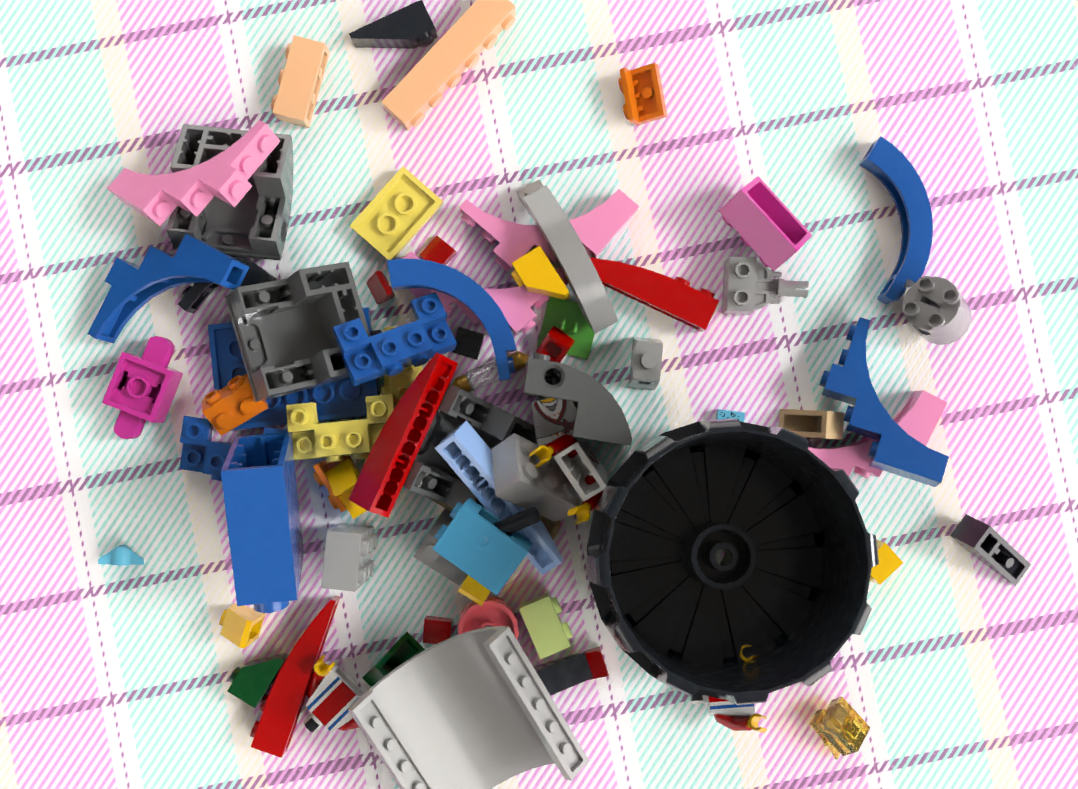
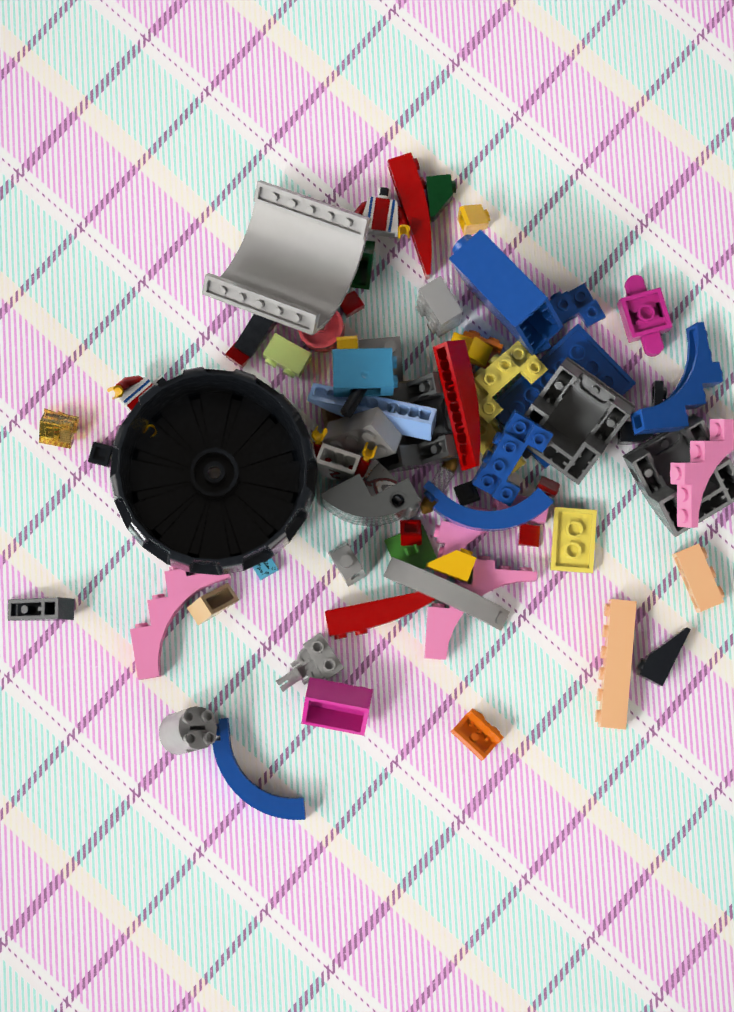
camera: 140 degrees right, 5 degrees down
medium azure piece [98,544,144,566] -> none
orange bracket [202,374,268,436] -> none
blue arch [819,317,949,487] -> none
yellow brick [870,540,904,585] -> none

